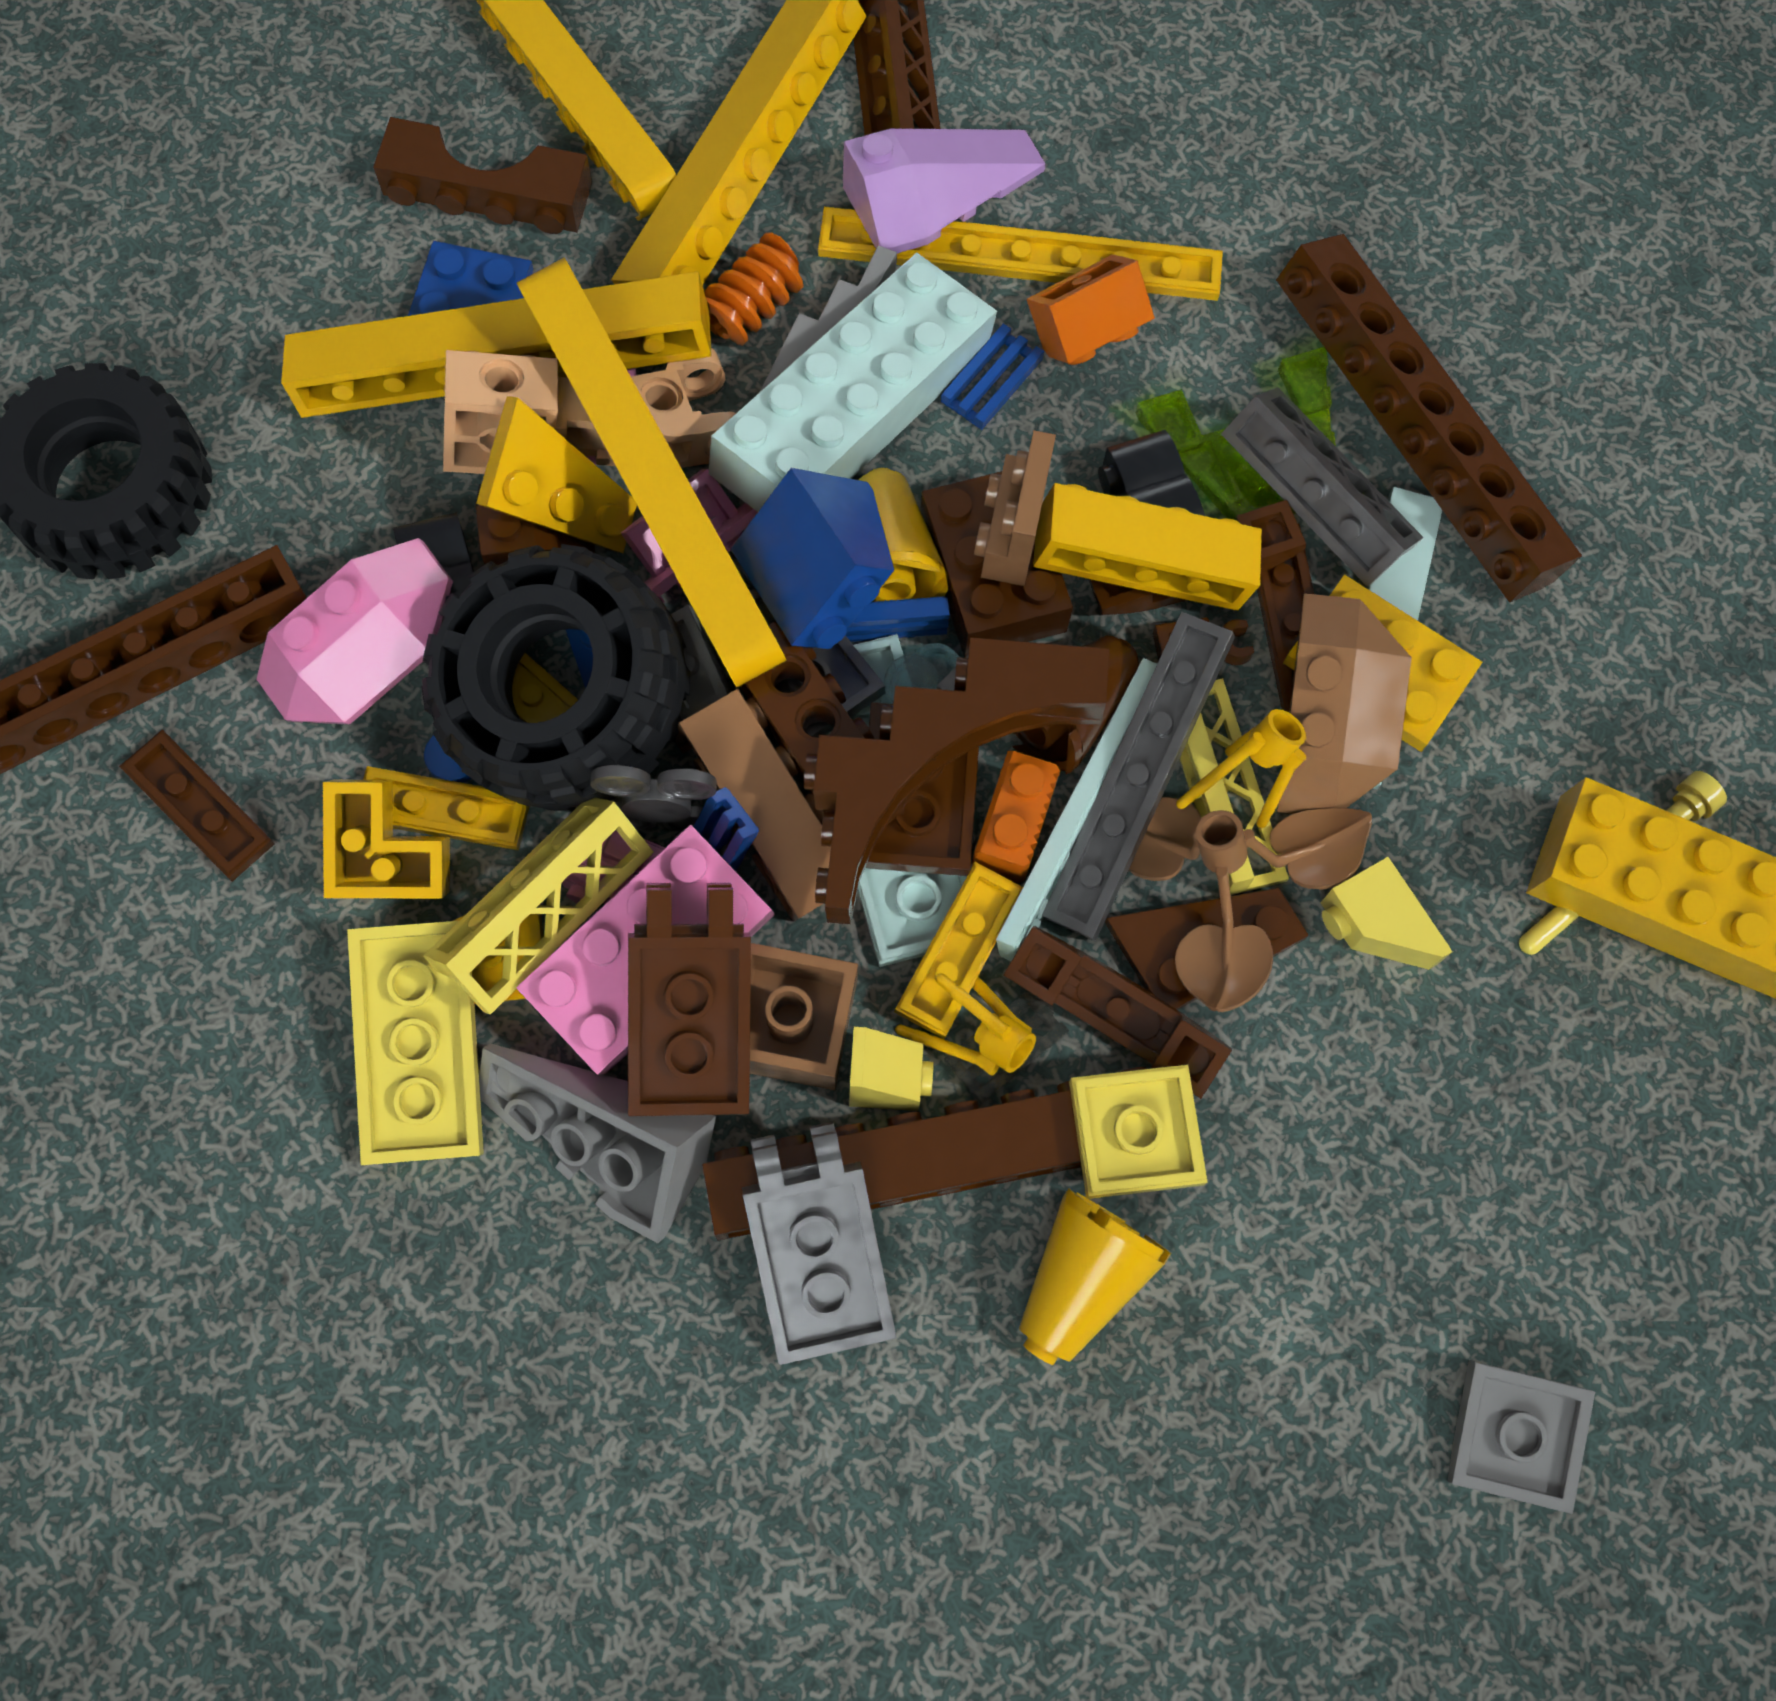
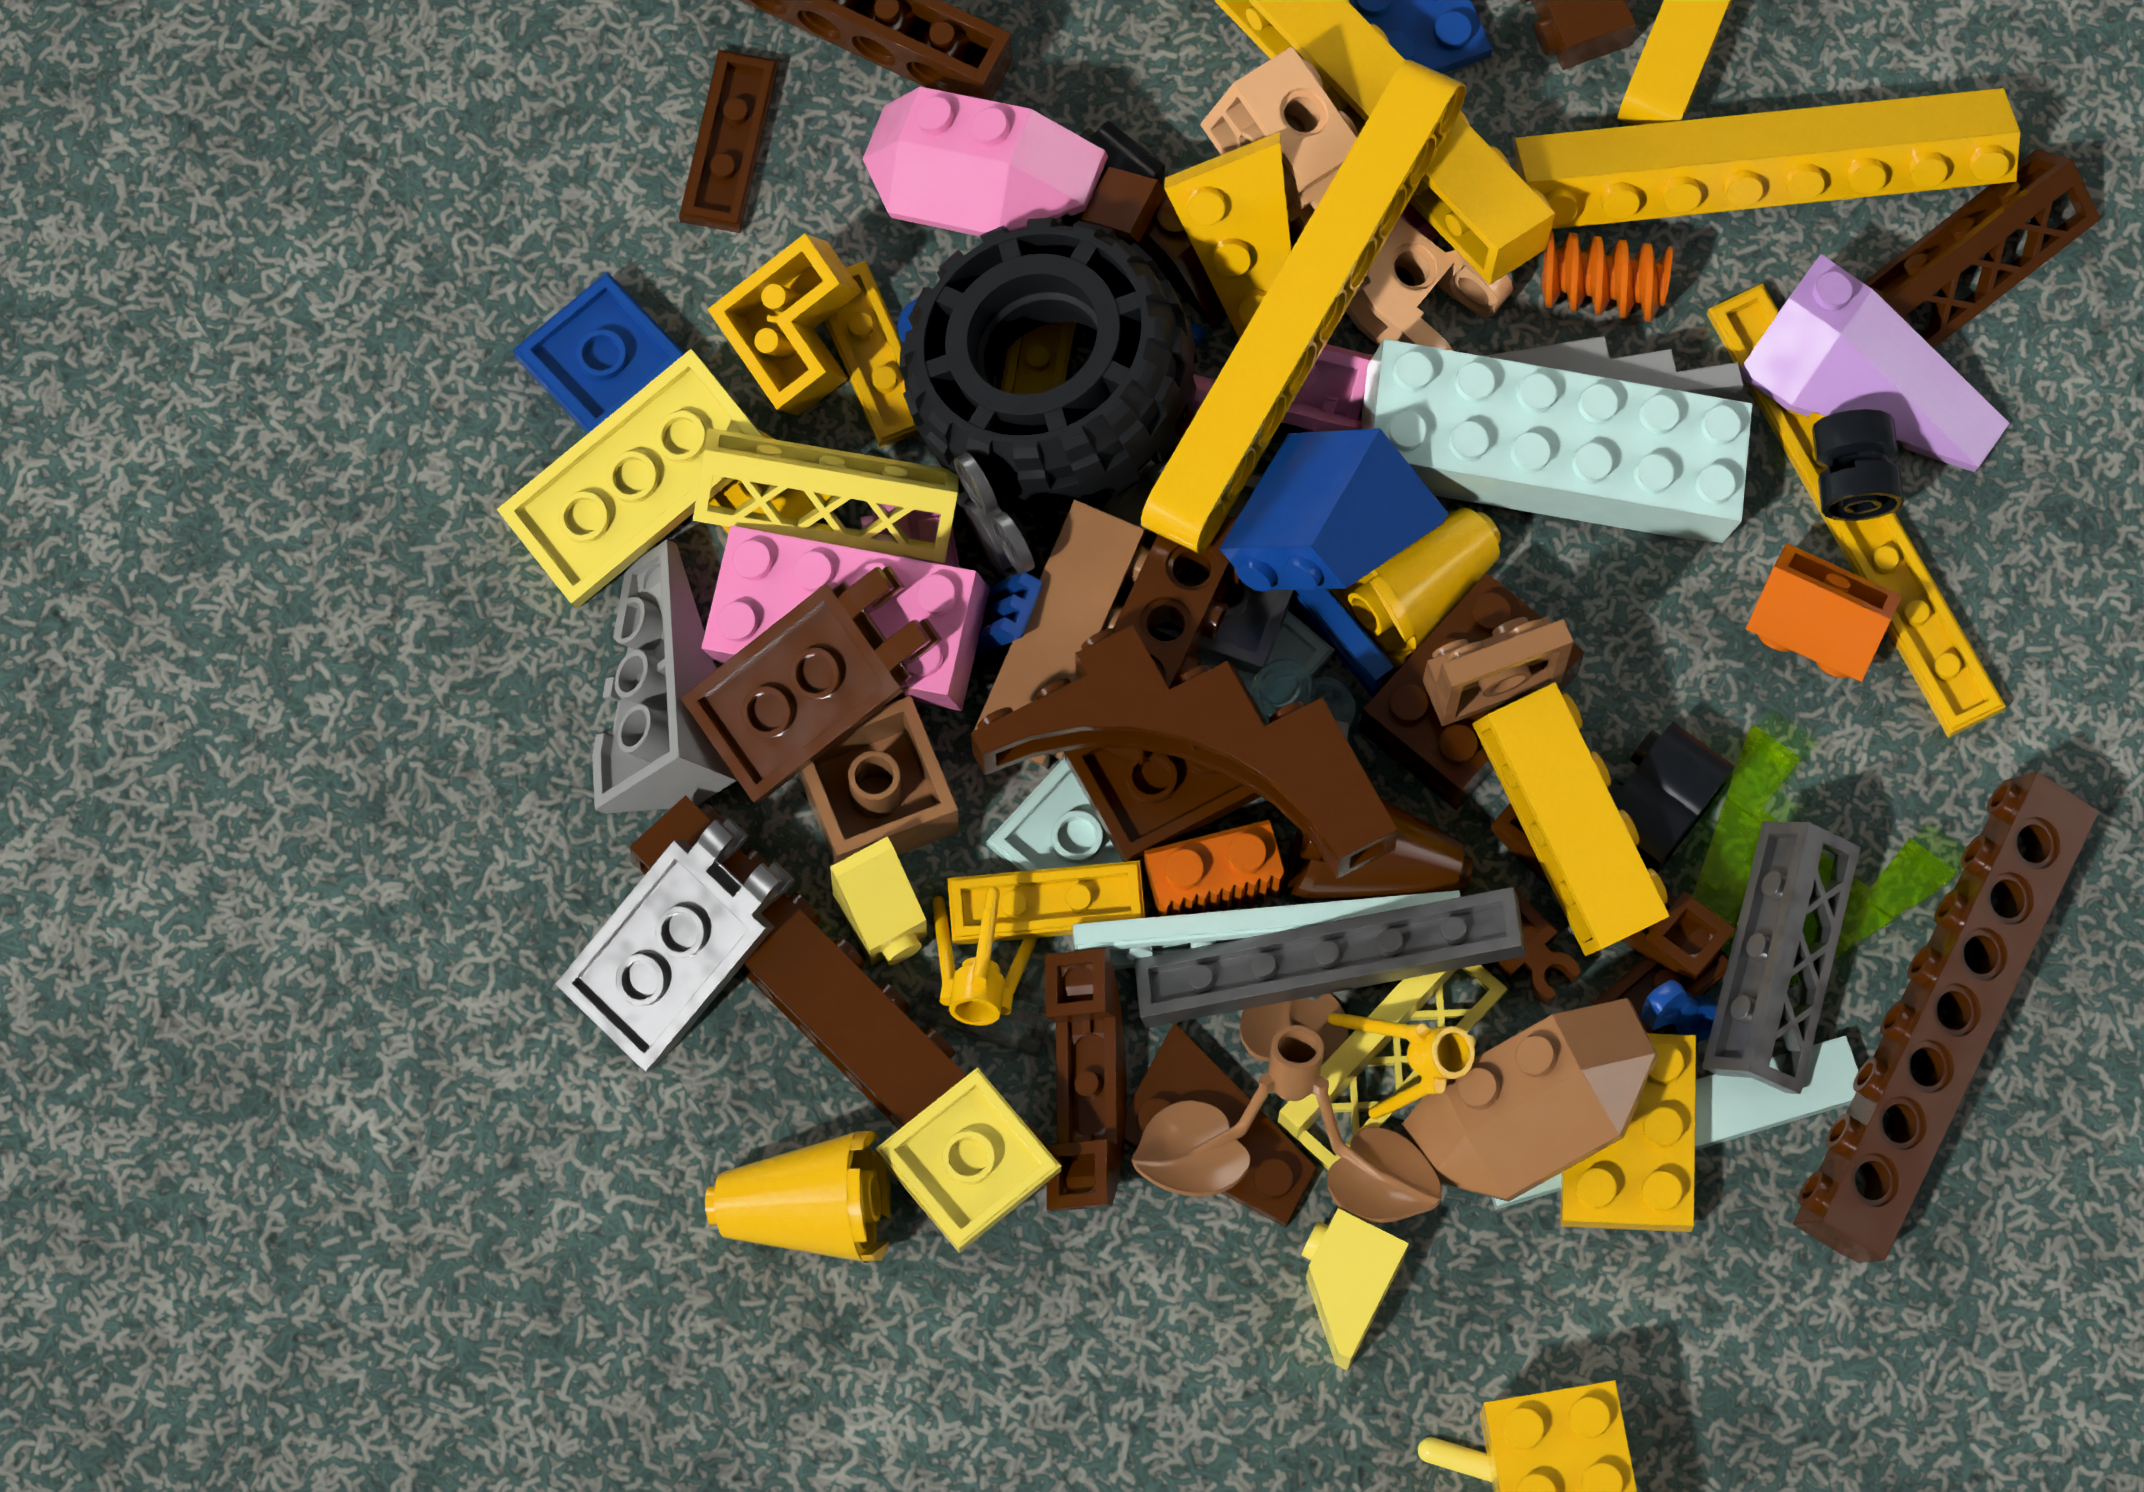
camera: 60 degrees right, 0 degrees up
blue tile [941,323,1044,430] -> none
none -> blue plate [513,272,685,434]
none -> reddish brown tile [1081,167,1166,244]
none -> blue piece [1641,980,1718,1043]
none -> black wheel [1812,409,1904,521]

